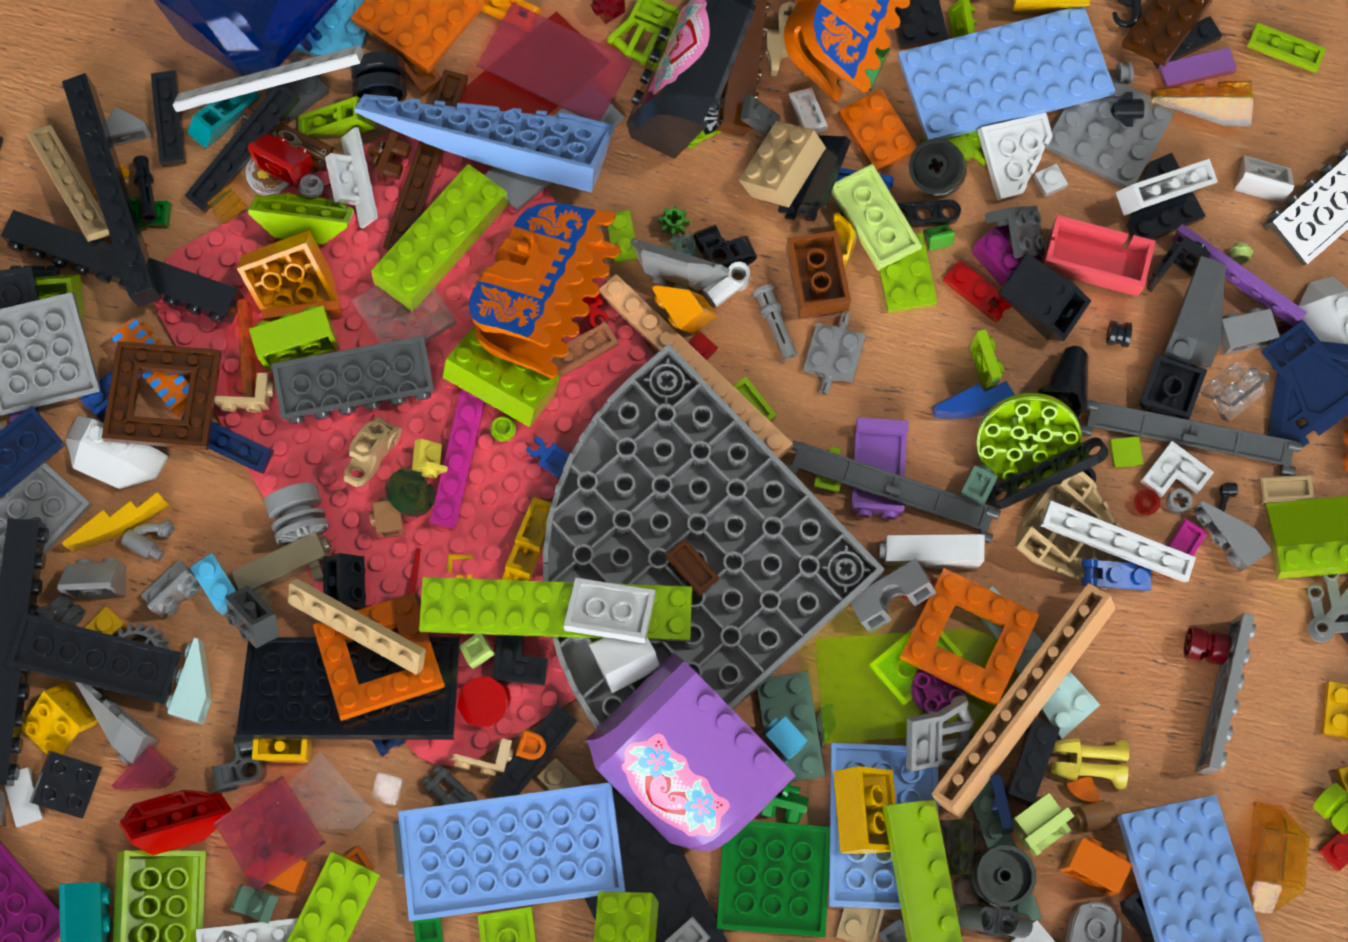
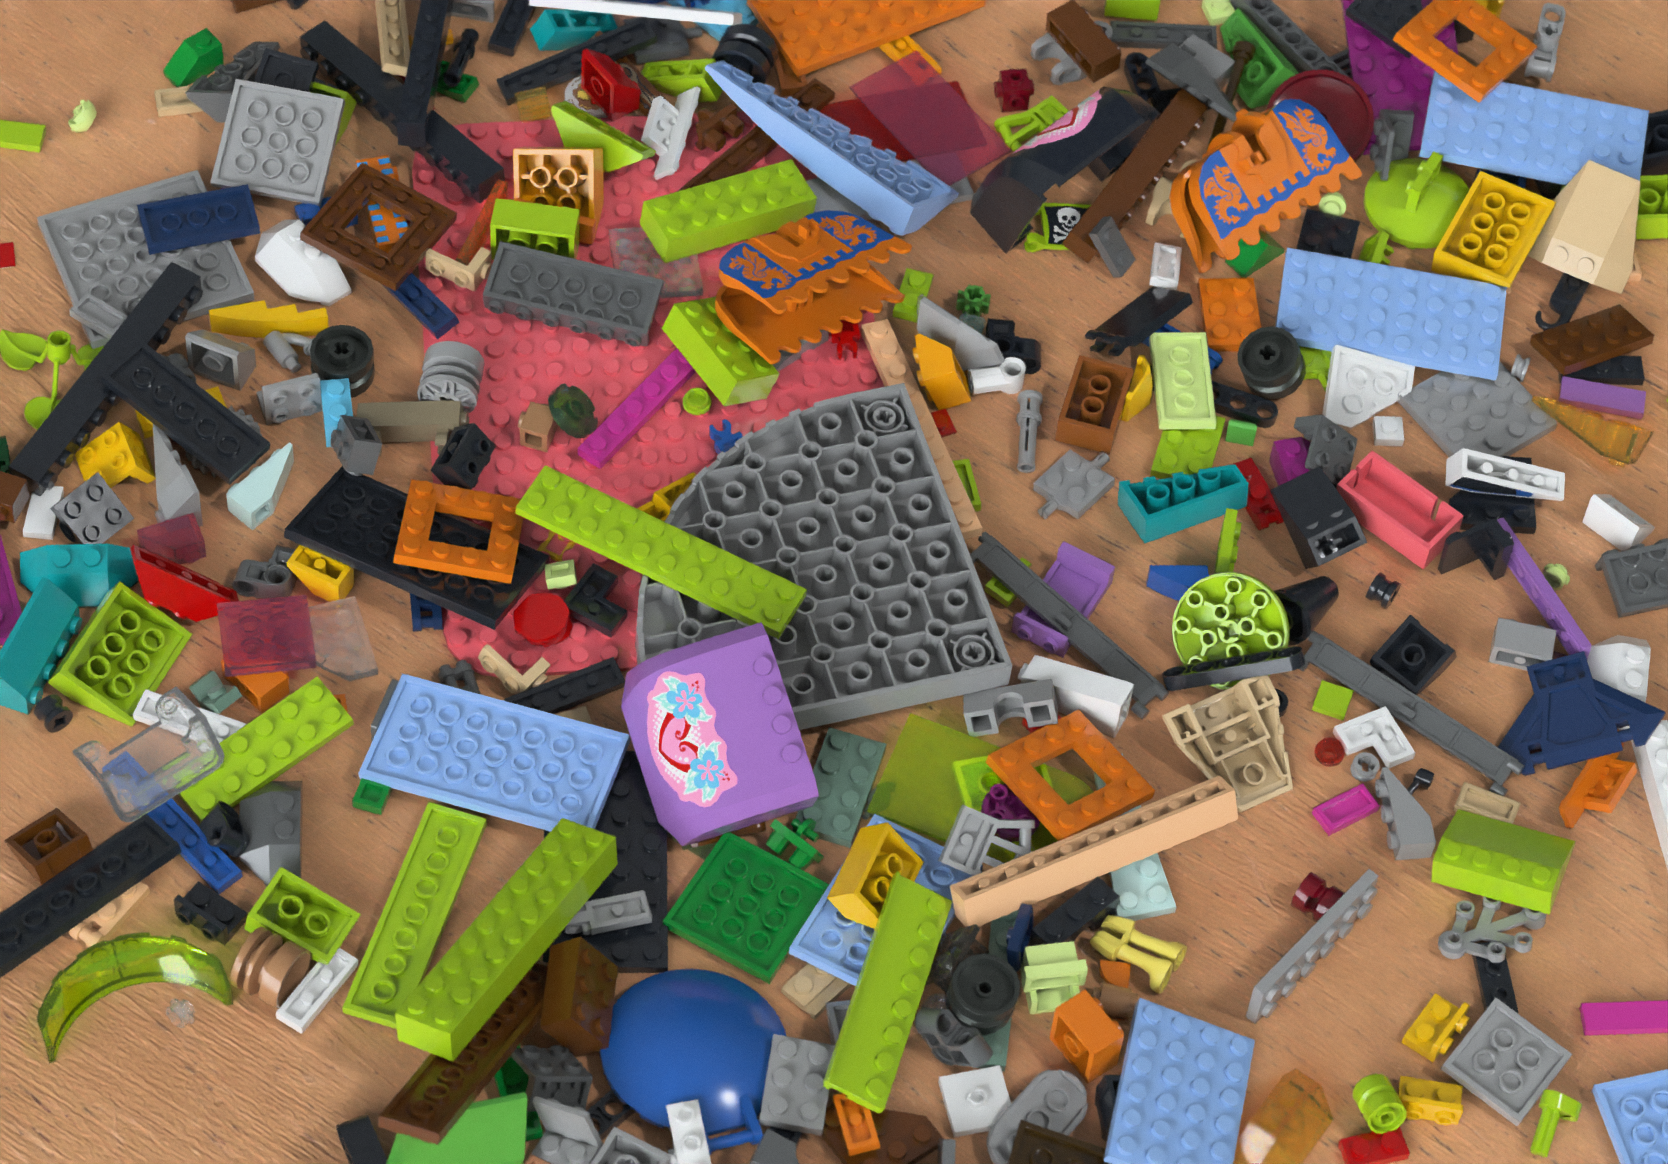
camera: 20 degrees right, 20 degrees down
tan plate [288,578,426,675] -> none
light grey plate [298,175,324,198] -> none
tan piece [343,417,402,487] -> none
clear slope [371,772,405,806] -> none
light yellow bracket [412,439,448,478] -> none
orange tile [515,729,546,760] -> none
nougat plate [551,322,619,378] -> none
white plate [564,578,656,643] -> none
white slope [588,637,660,693] -> none
reddish brown tile [665,538,720,597] -> none
tan brick [739,121,826,208] -> none
medium azure brick [763,716,808,764] -> none
sand green bracket [960,465,998,505] -> none
white plate [1040,501,1196,583] -> none
plate [1081,559,1151,591] -> none
black piece [1110,92,1145,127] -> none
dark grey wedge [1162,255,1226,367] -> none
clear bracket [1200,362,1270,422] -> none
none -> teal wedge [20,543,139,608]
none -> pearl dark grey wheel [310,325,375,398]
none -> teal wedge [1118,464,1249,544]

